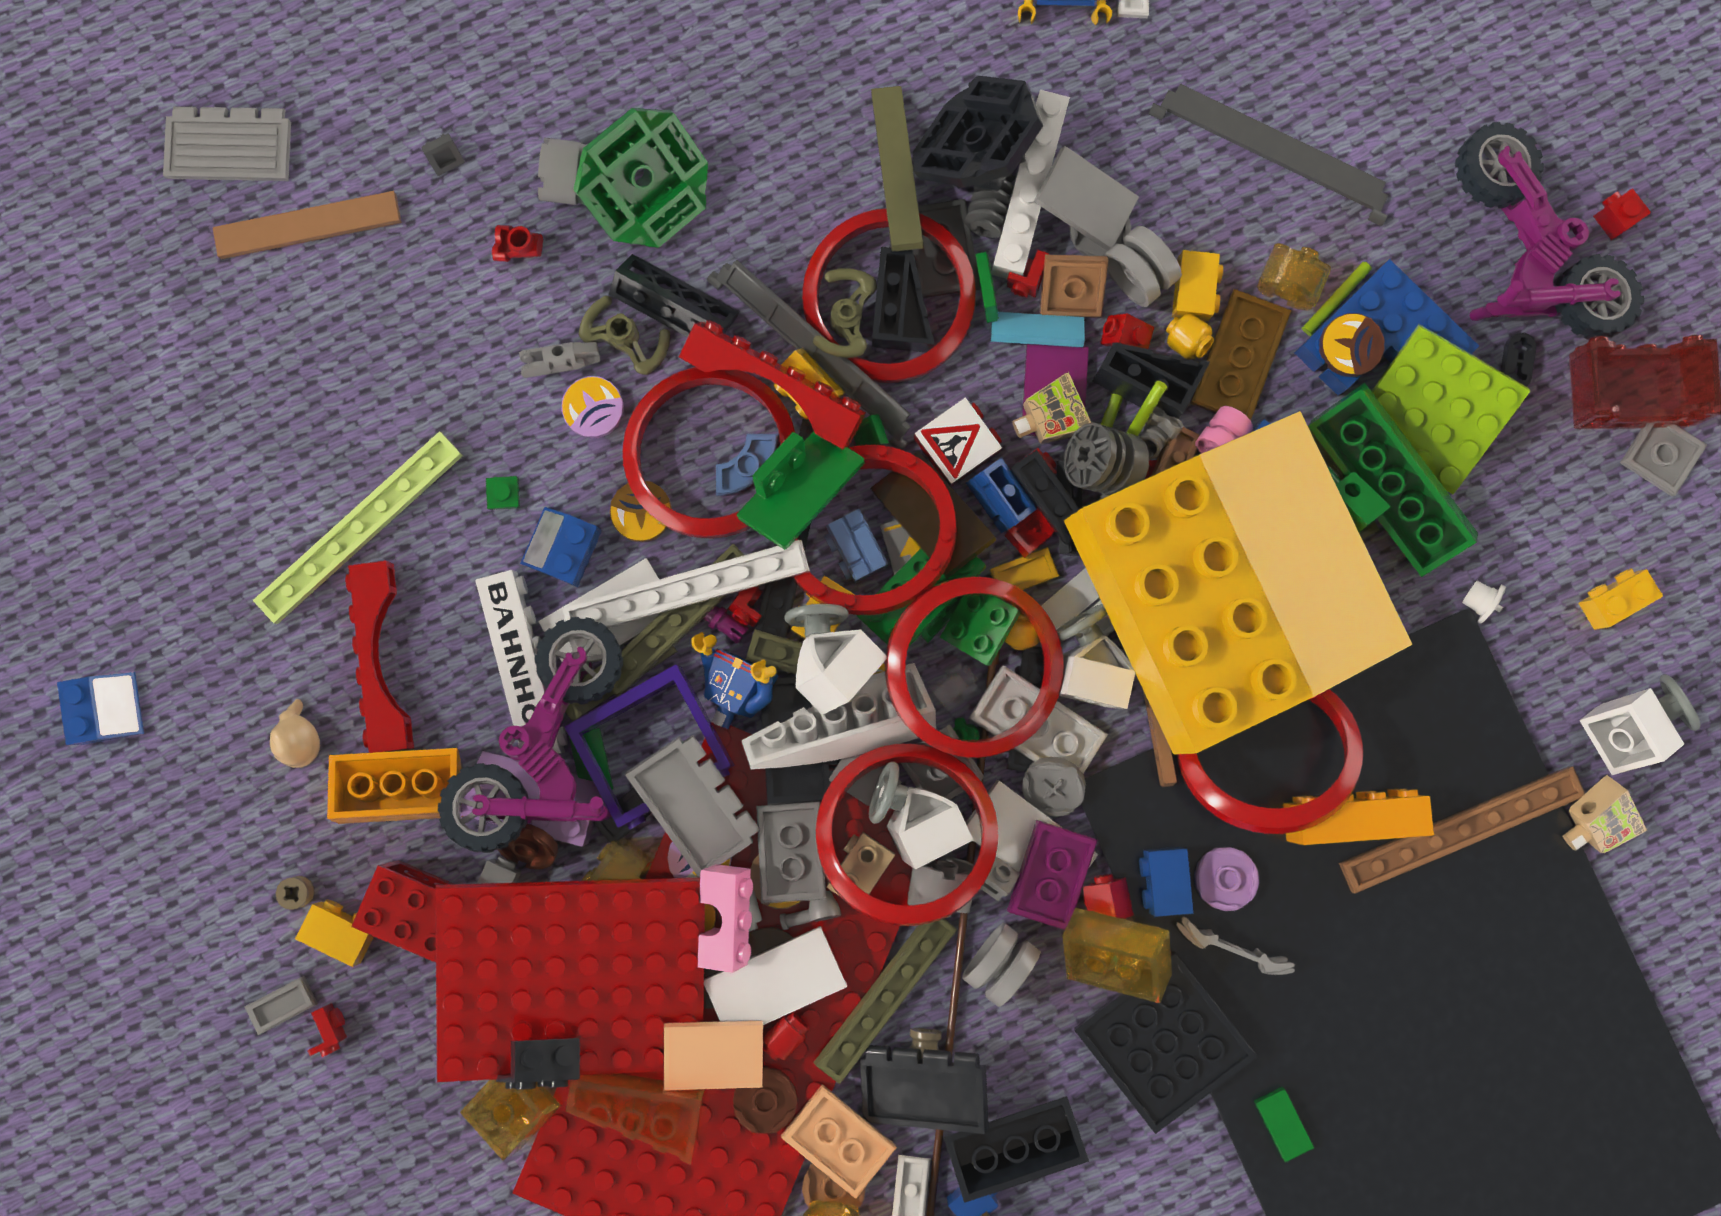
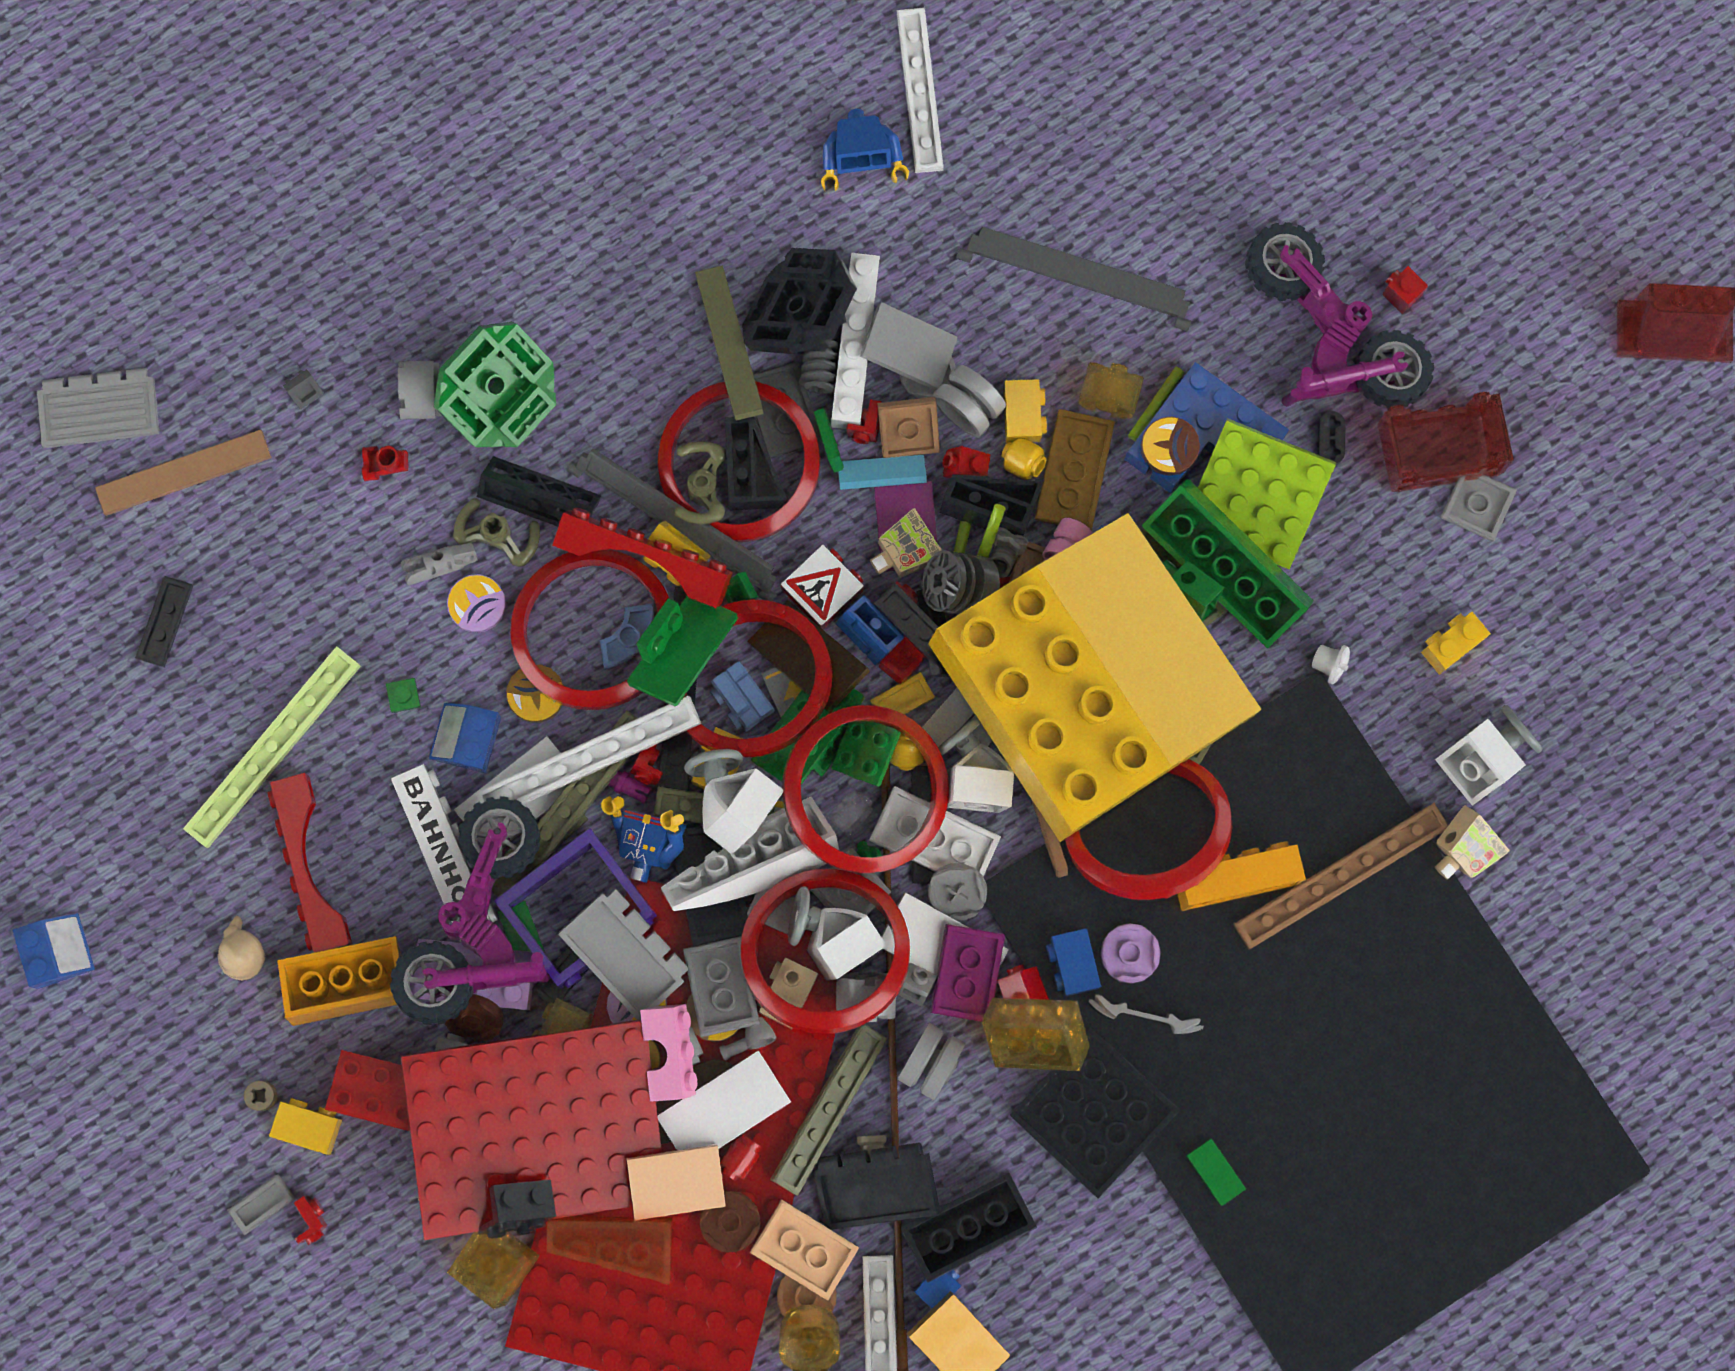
camera: 10 degrees left, 5 degrees down
none -> black tile [135,576,193,668]

